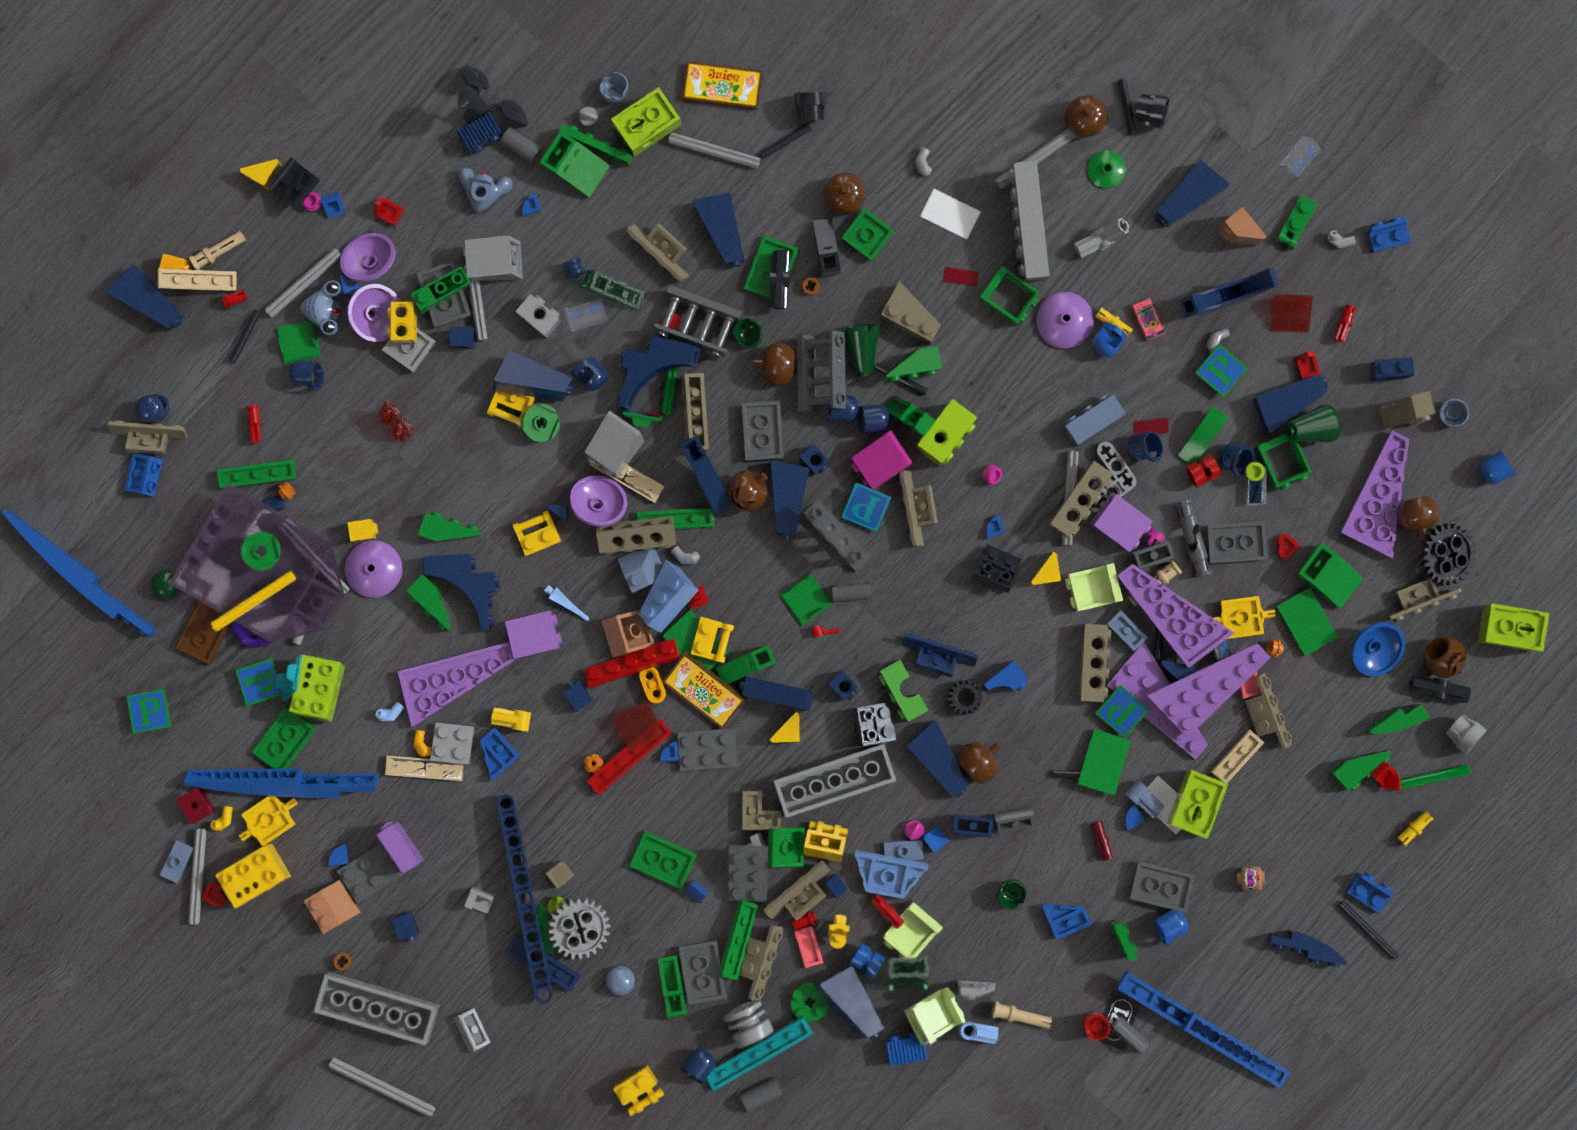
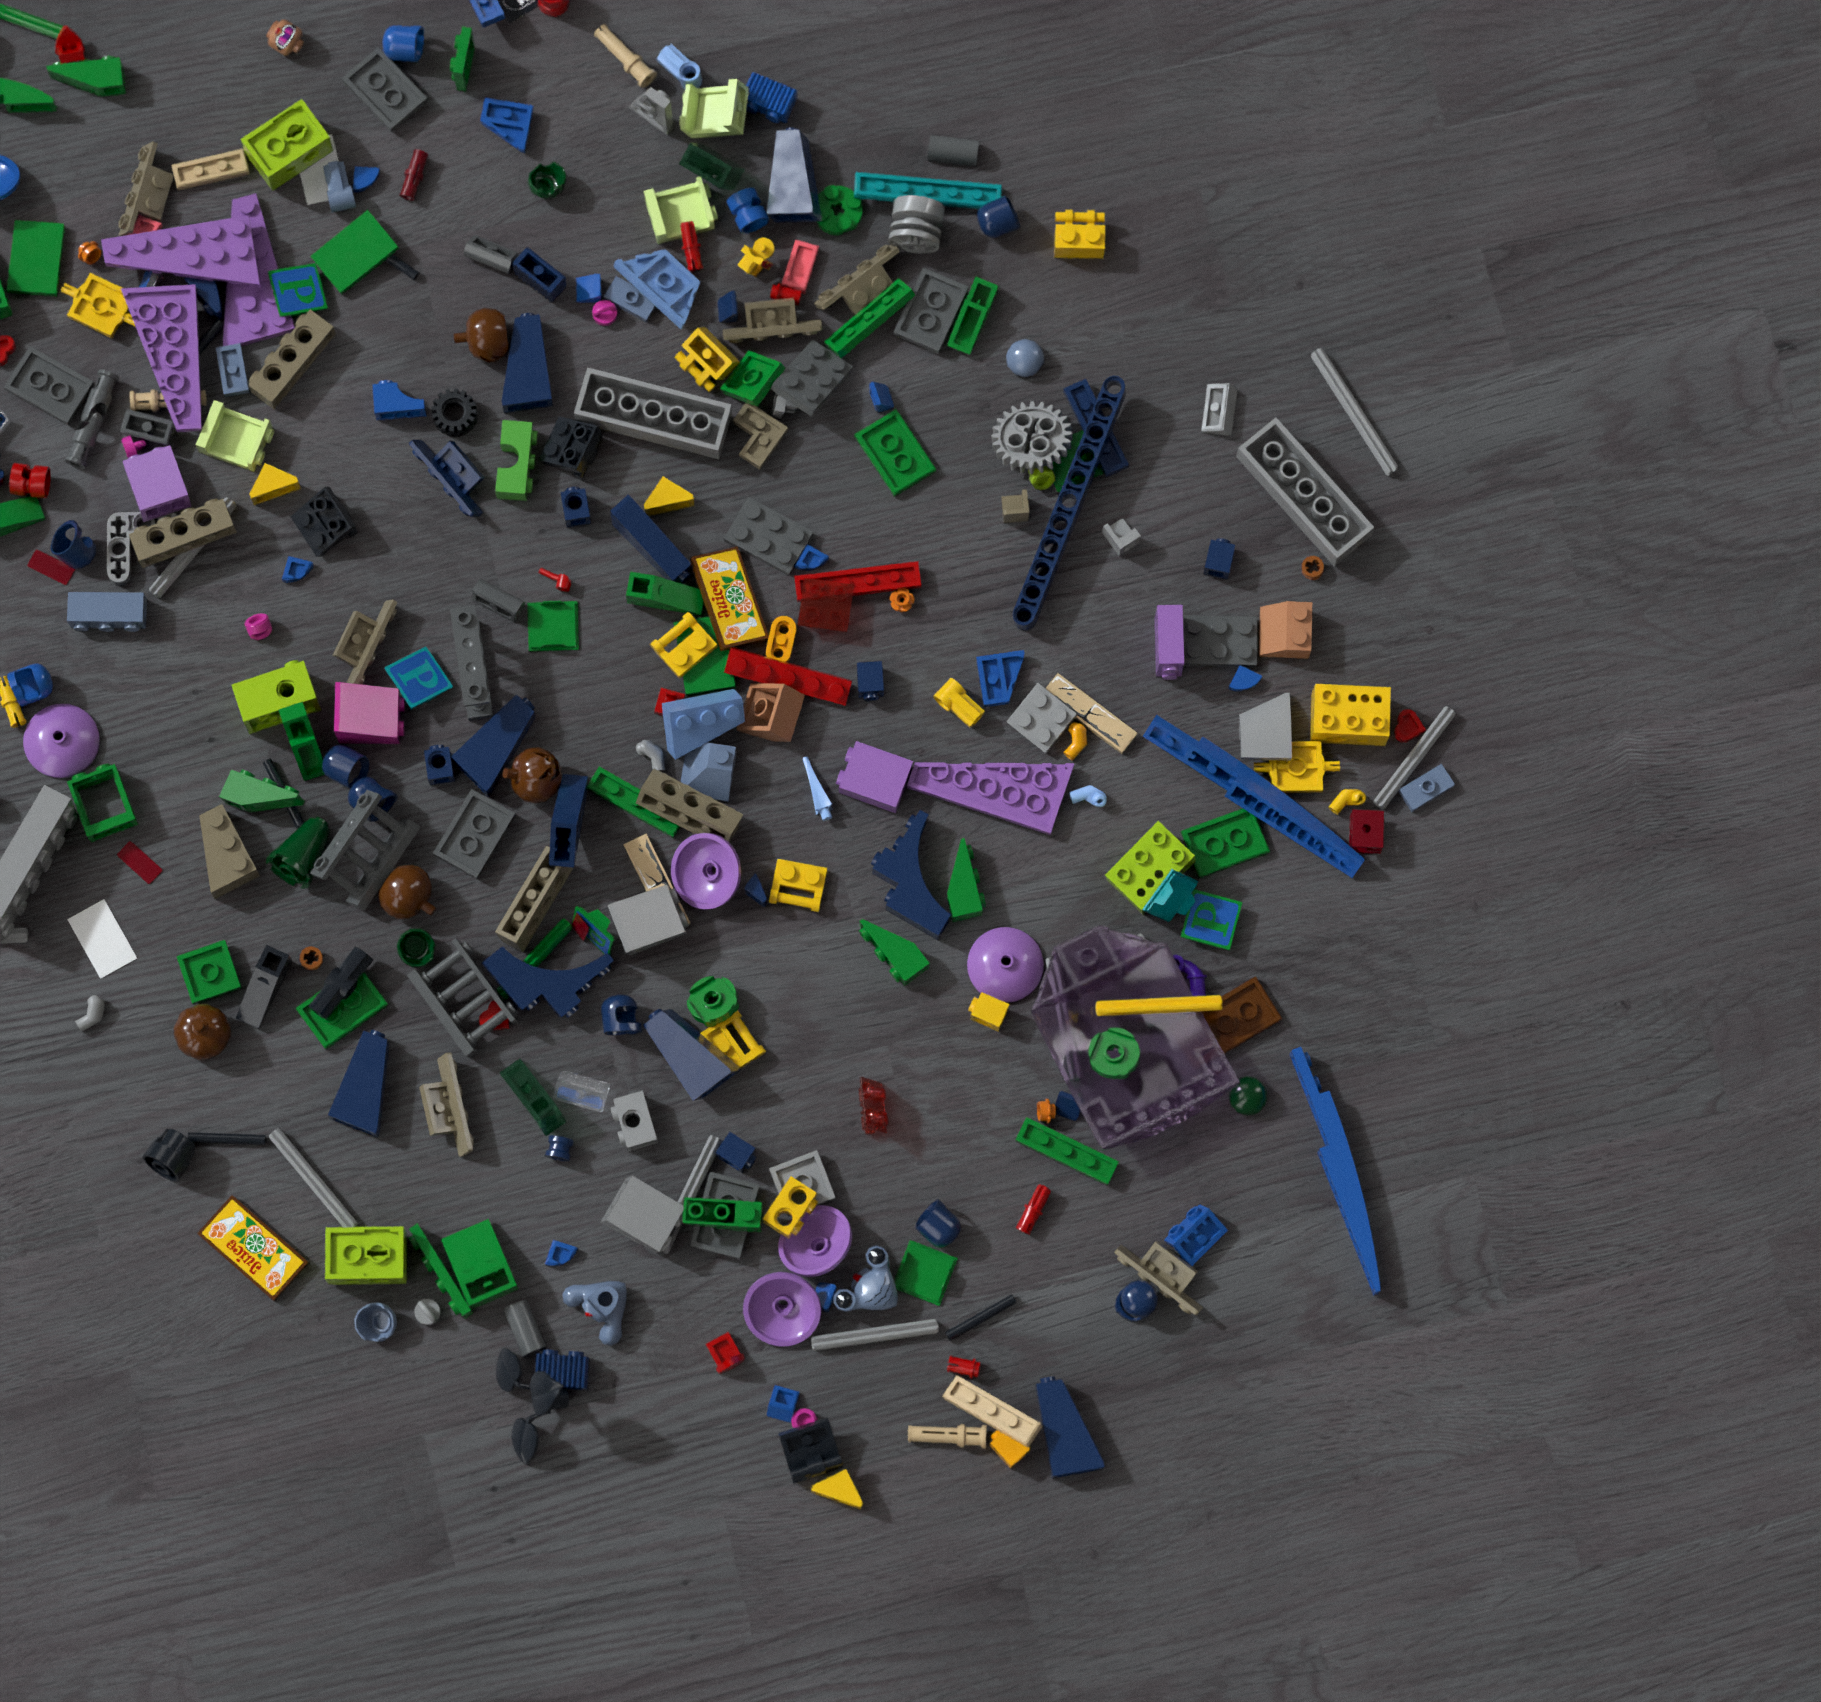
camera: 150 degrees left, 10 degrees down
piece [126,689,171,734] -> none
none -> light grey slope [1239,693,1292,761]

